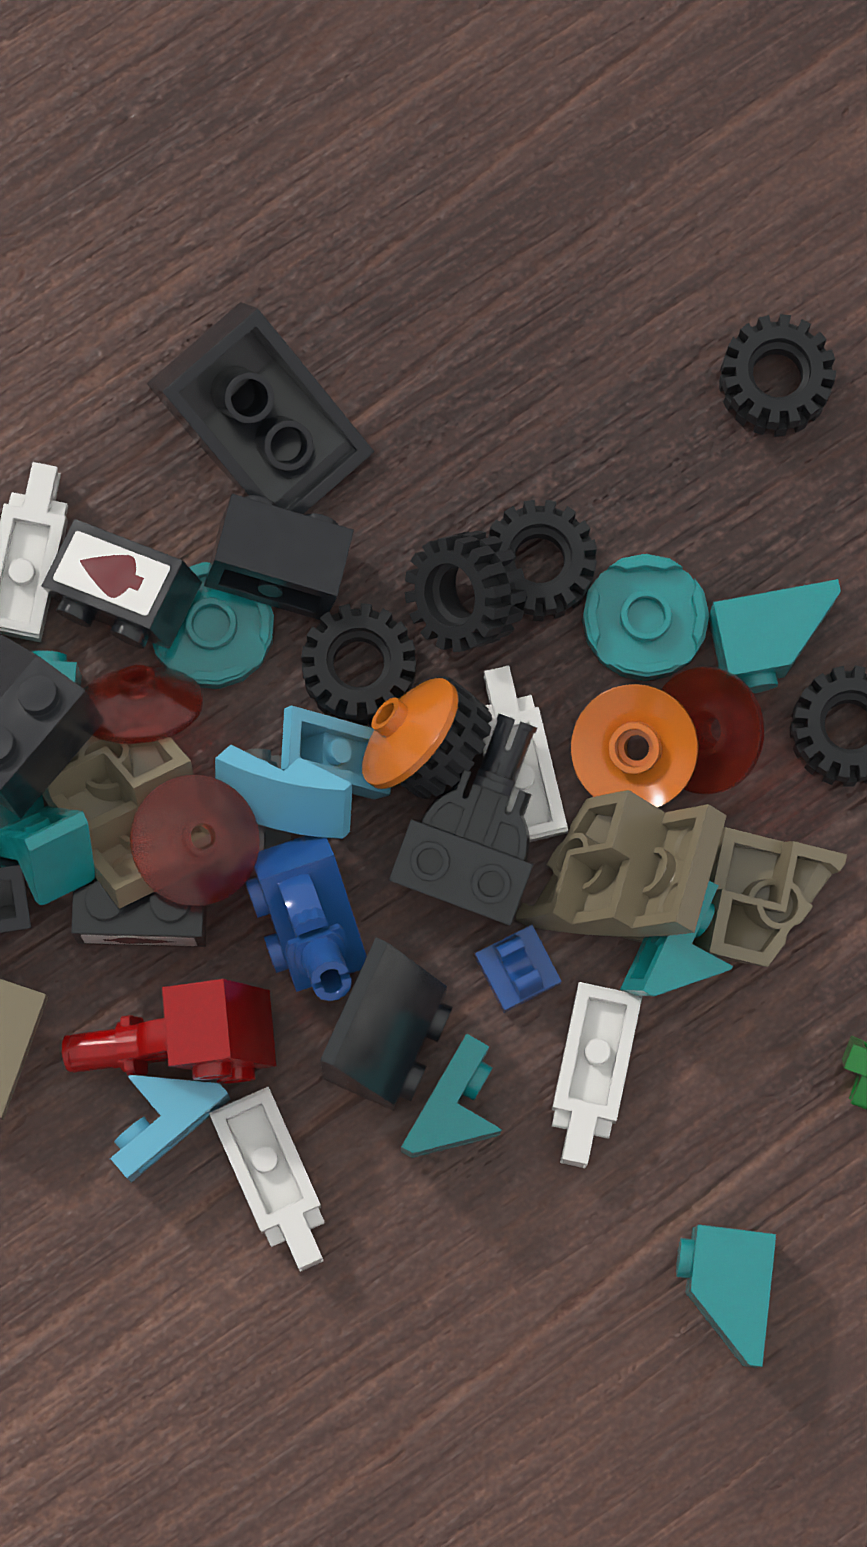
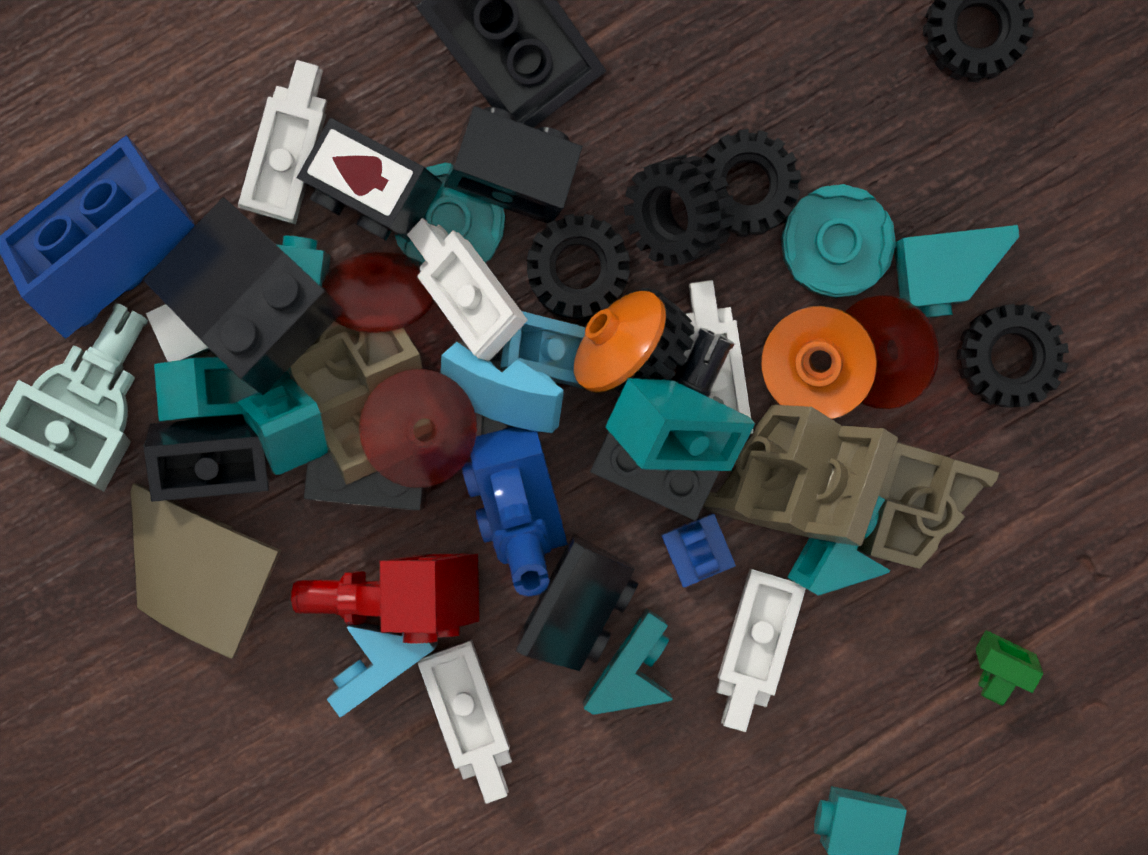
camera: 10 degrees right, 10 degrees up
none -> white hinge [407,218,528,361]
none -> teal slope [605,378,755,471]

